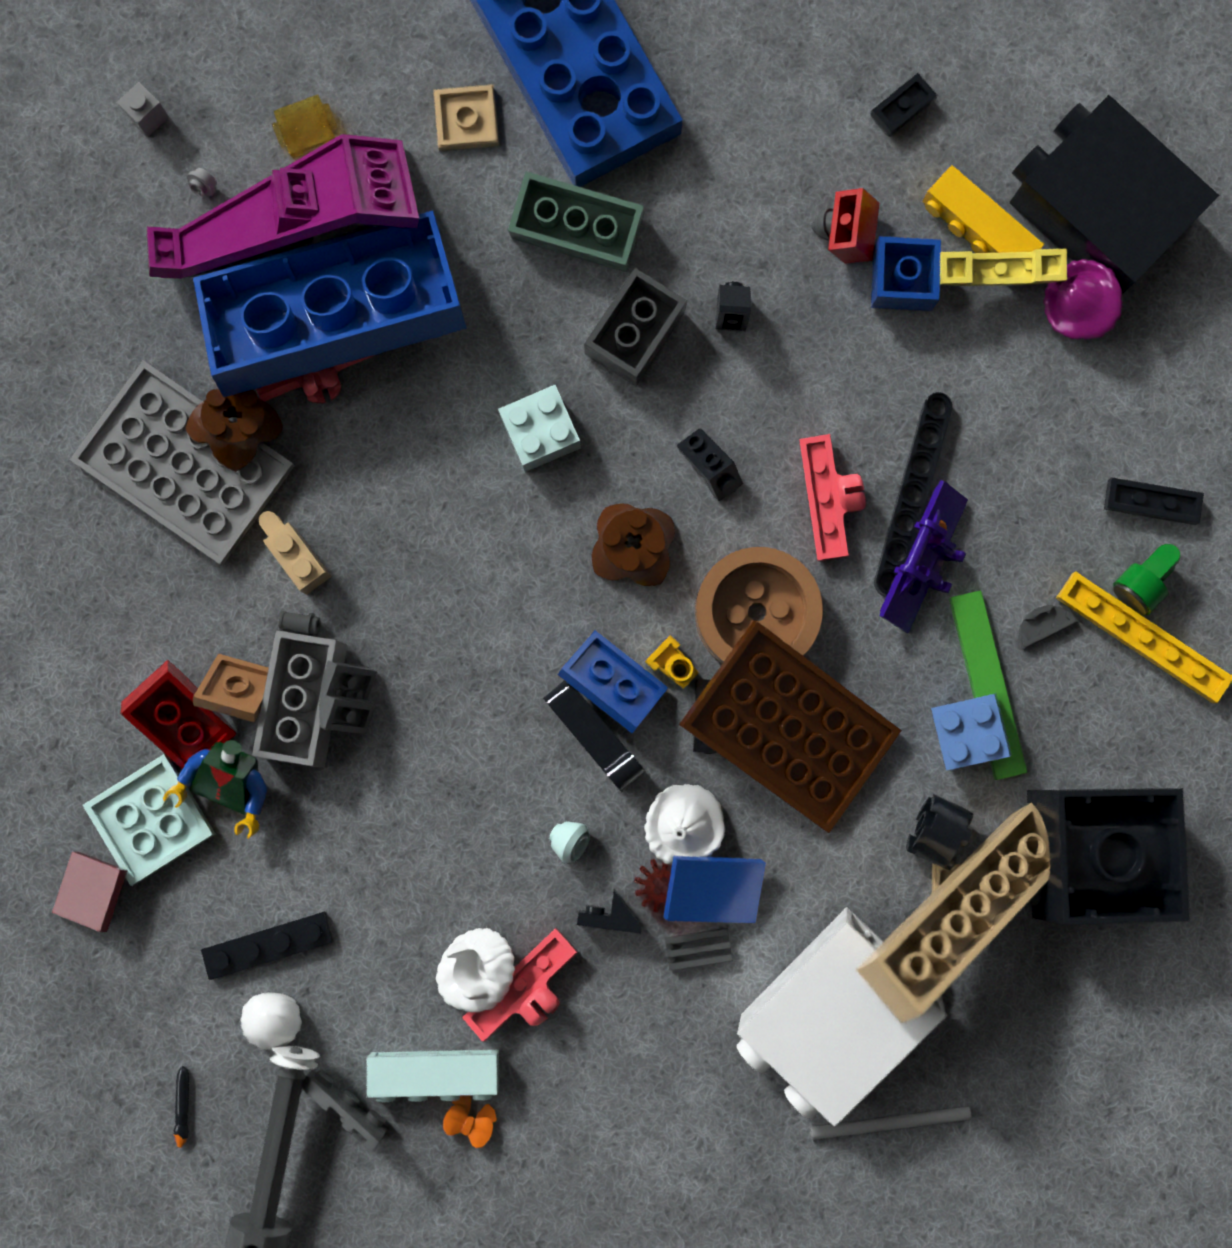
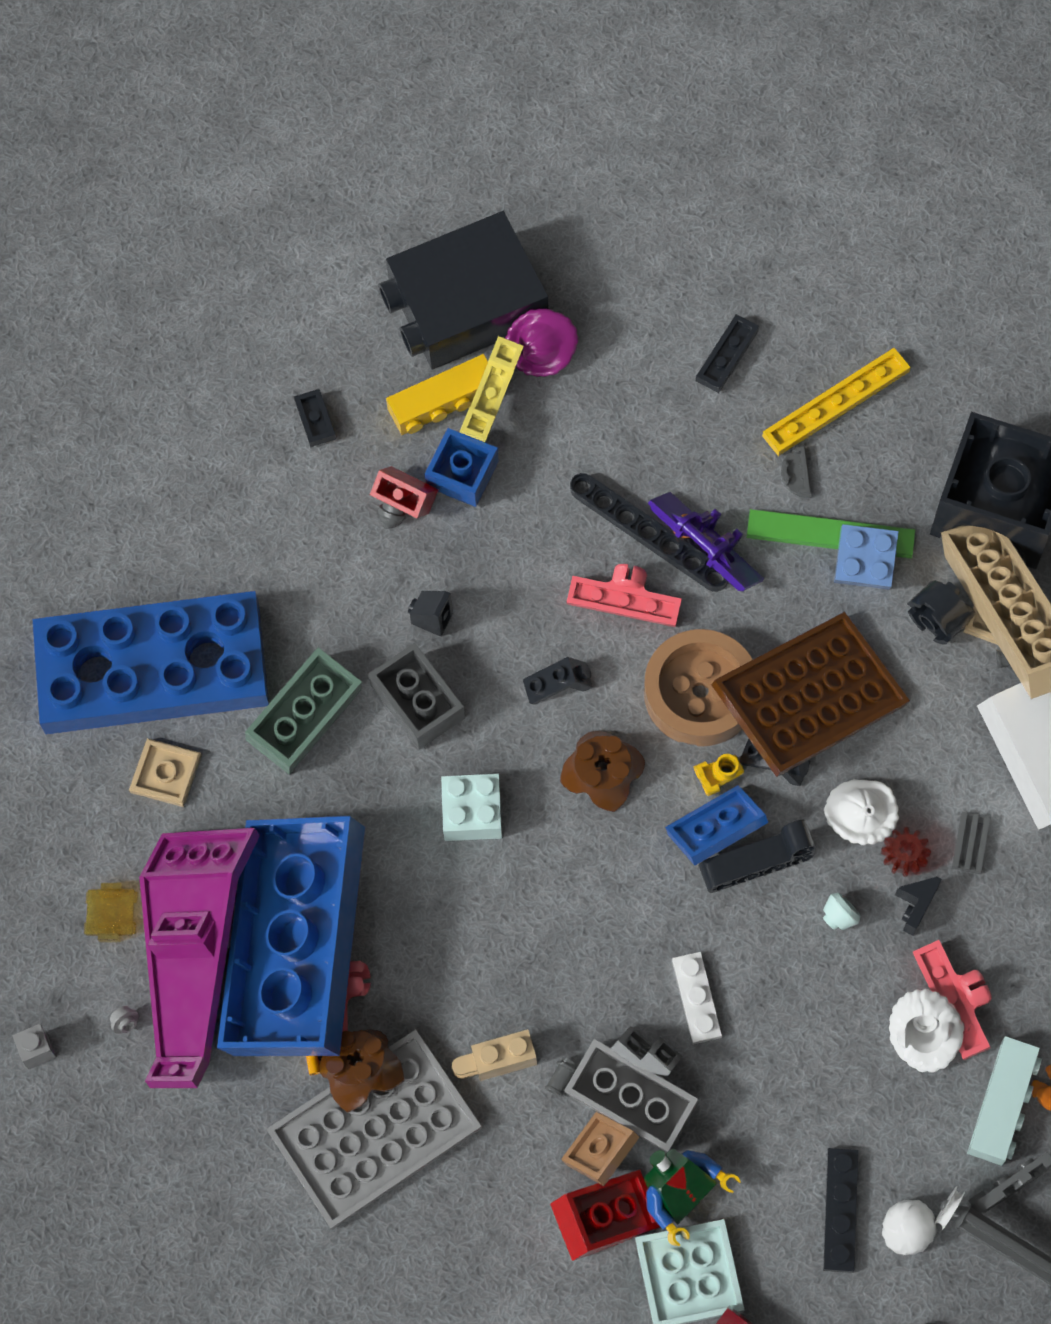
camera: 65 degrees left, 15 degrees down
blue tile [663,856,766,923] -> none
green piece [1113,544,1180,615] -> none
none -> white plate [672,952,722,1044]

